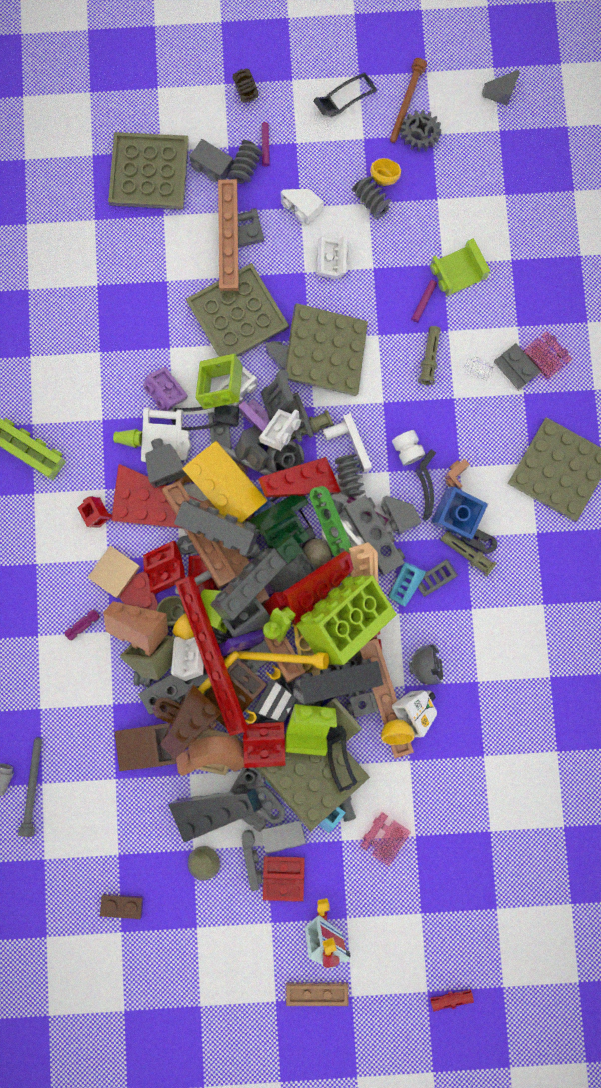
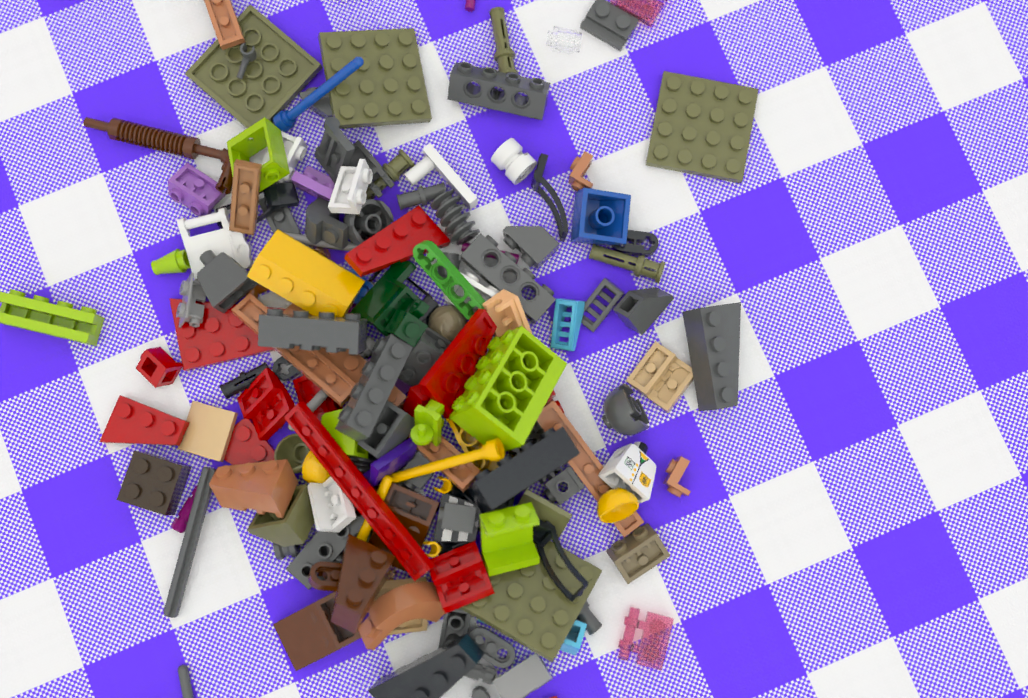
camera: 20 degrees left, 0 degrees up
none -> reddish brown piece [83,117,233,194]
none -> red wing [99,395,190,446]
none -> dark brown brick [117,450,192,515]
none -> dark grey axle [163,467,216,618]
none -> light grey hinge [176,273,206,327]
none -> black pin [220,362,269,399]
none -> medium nougat tile [229,159,262,235]
none -> dark grey hand [237,43,257,79]
none -> blue piece [273,57,364,133]
none -> dark grey pin [396,182,447,210]
none -> dark grey brick [437,502,478,534]
none -> dark grey brick [447,62,550,120]
none -> dark tan bracket [606,523,670,584]
none -> dark grey slope [613,287,674,335]
none -> tan slope [626,341,694,413]
none -> nougat bracket [663,456,691,498]
none -> dark grey wedge [682,302,741,411]

